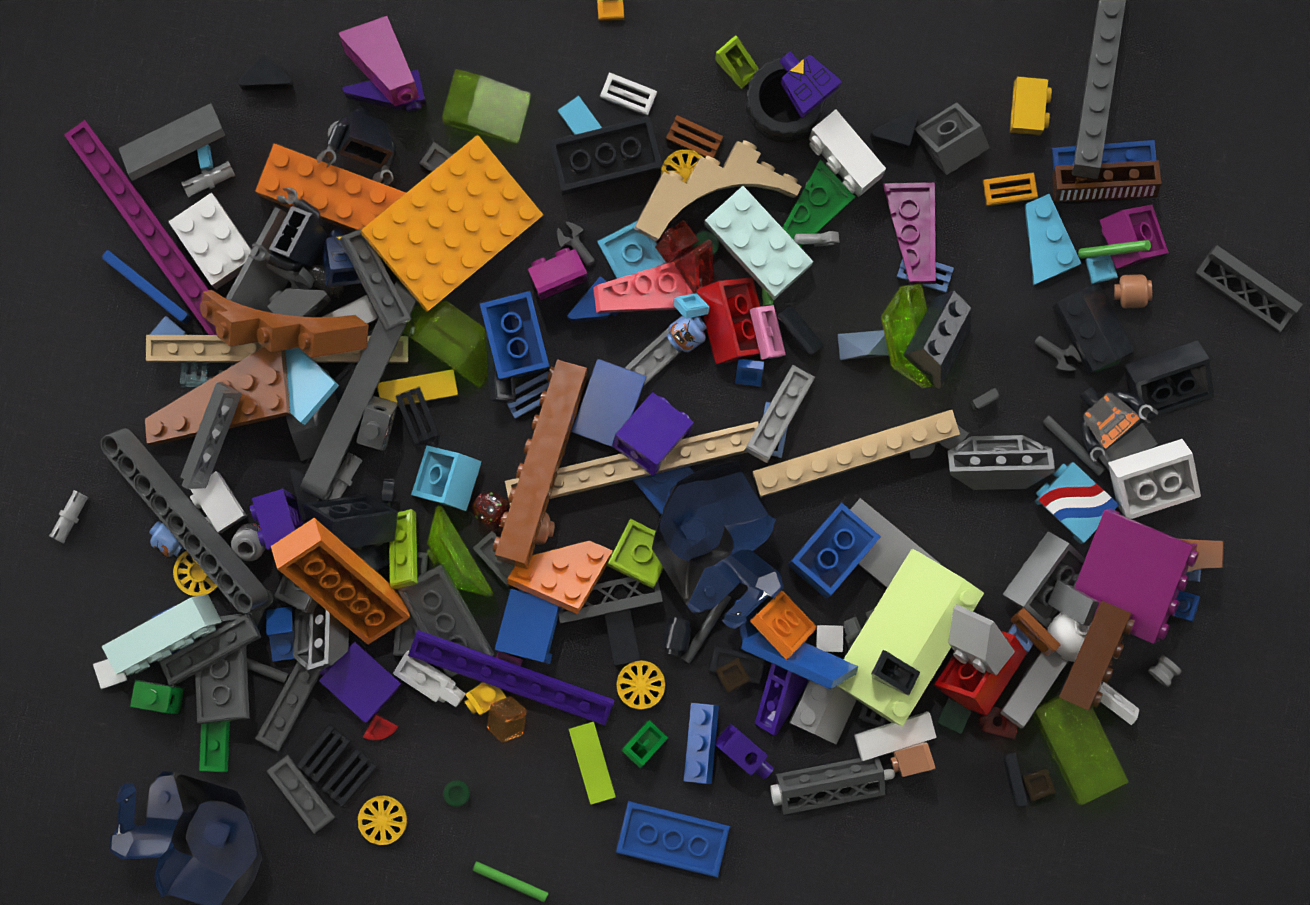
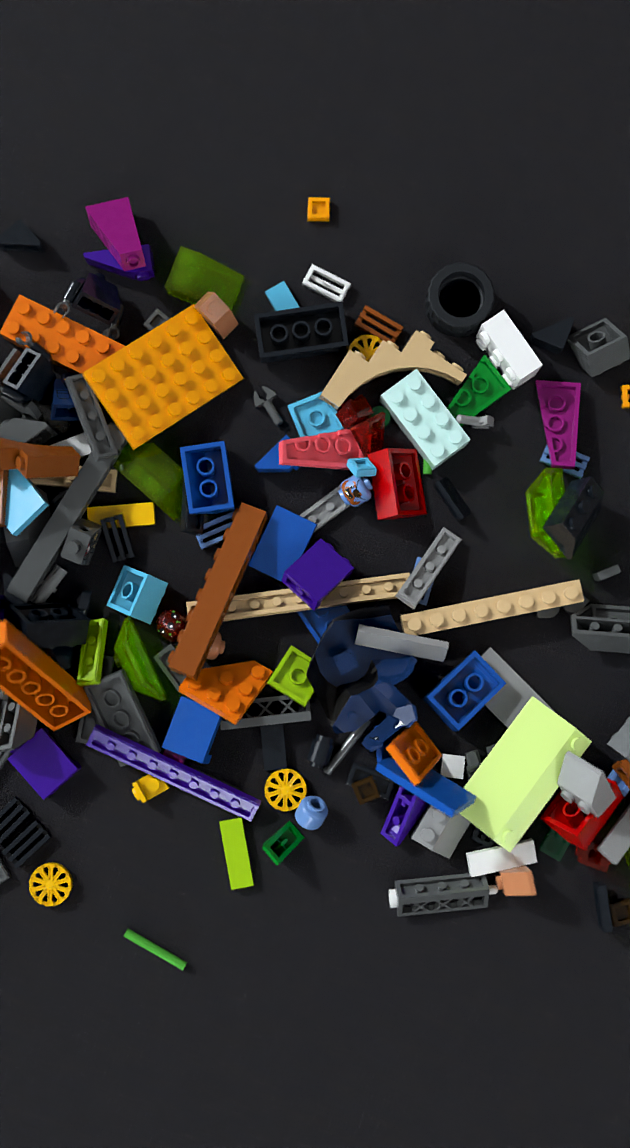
camera: 15 degrees right, 0 degrees up
red tile [363,714,399,740] -> none
white hinge [393,651,465,707] -> none
dark green tile [443,780,470,807] -> none
clear orange panel [487,696,527,743] -> none
magenta slope [528,248,588,300] -> none
blue tile [616,801,730,877] -> none
plate [684,703,719,784] -> none
lime slope [715,35,758,89] -> none
dark purple torso [715,723,774,780] -> none
blue plate [735,359,764,387] -> none
bright pink tile [750,305,786,360] -> none
dark purple torso [779,52,842,118] -> none
sand blue slope [838,330,892,360] -> none
black slope [871,650,920,696] -> none
none -> nougat slope [194,291,239,339]
none -> medium blue head [295,796,328,830]
none -> light grey tile [355,624,449,662]

